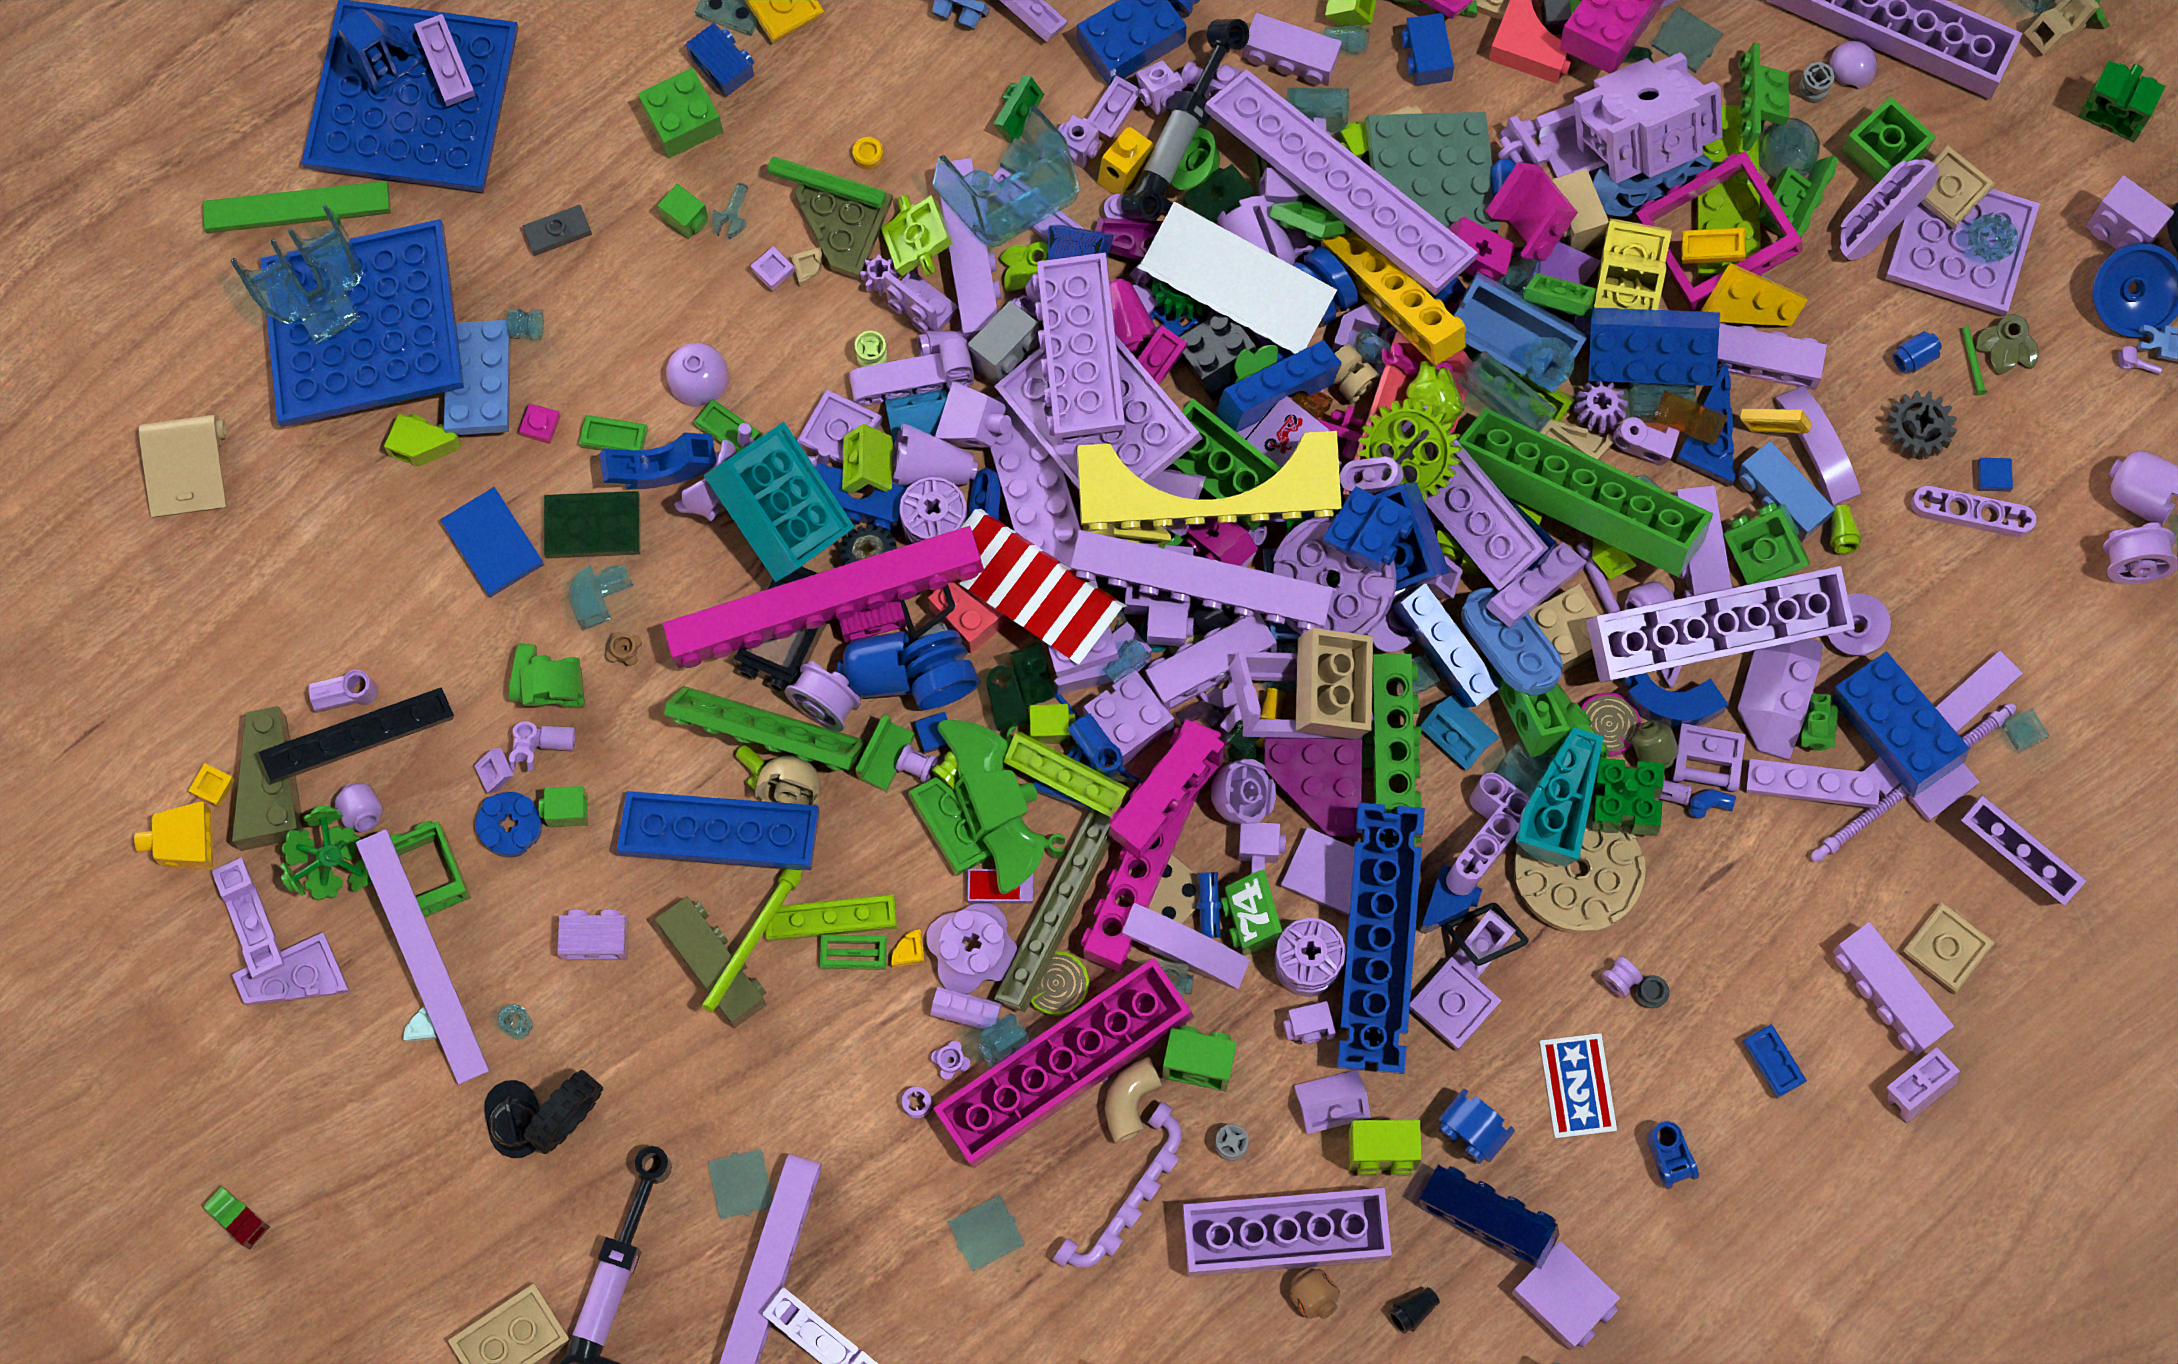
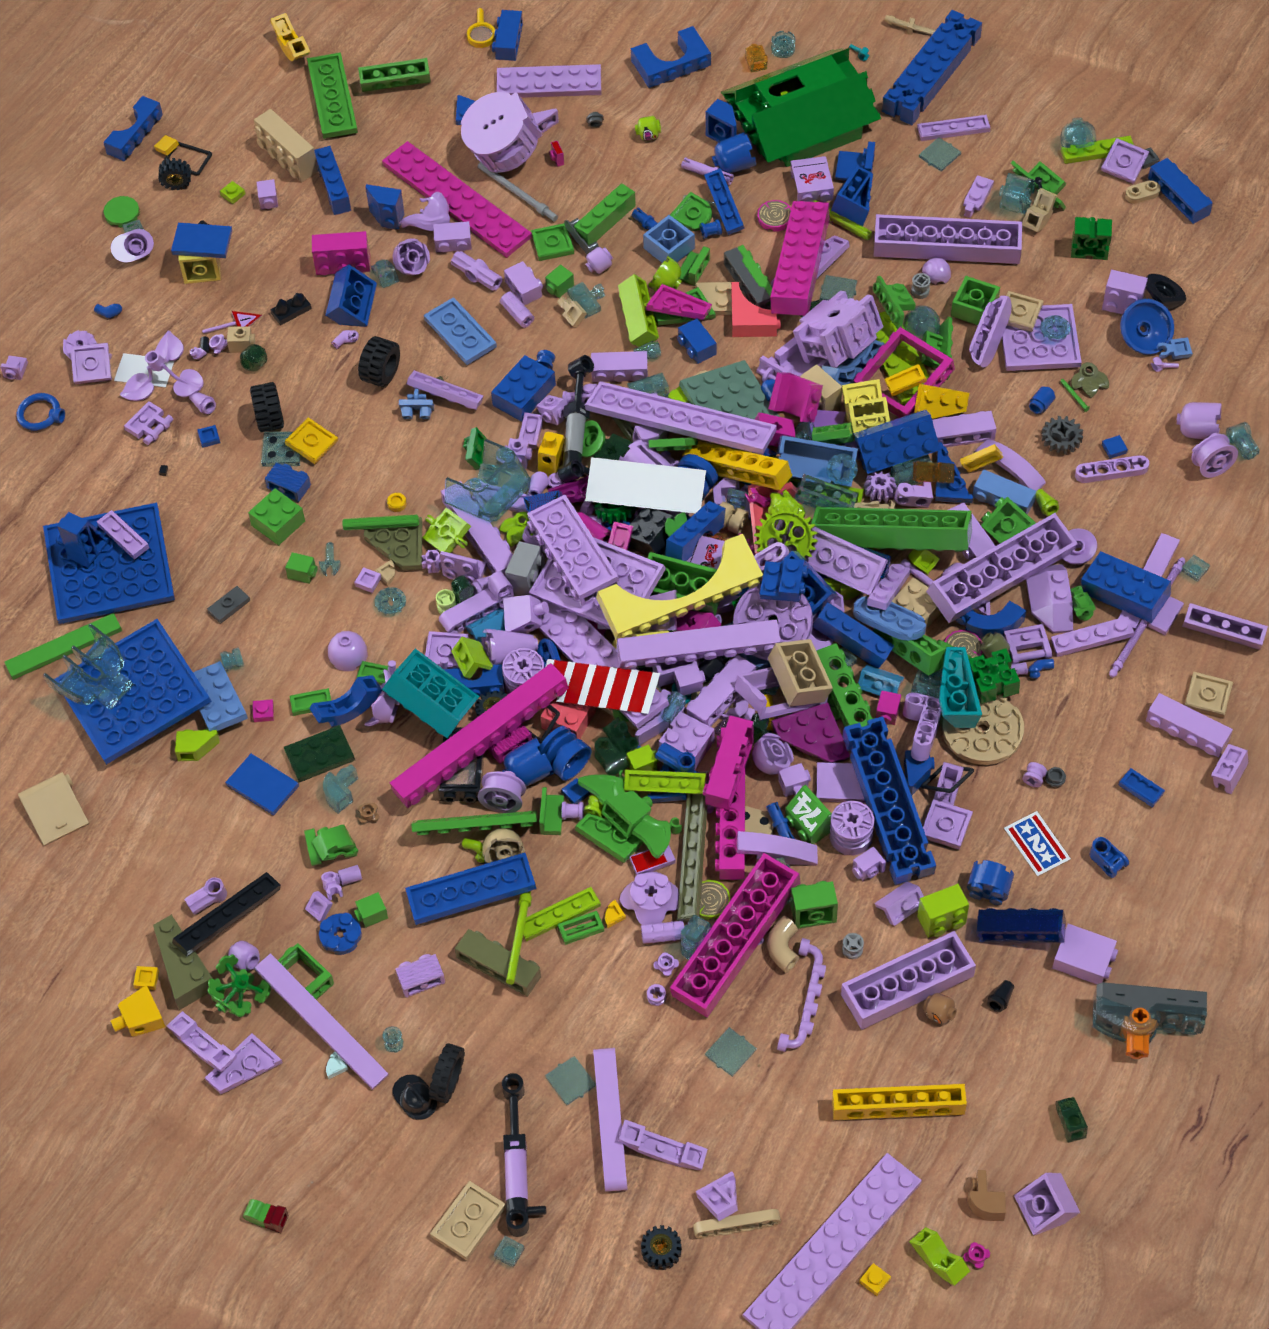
camera: 20 degrees left, 15 degrees down
none -> clear light blue gear [375,587,406,615]
none -> clear green leg [451,575,475,605]
none -> lavender cone [528,472,549,496]
none -> dark pink brick [876,691,901,725]

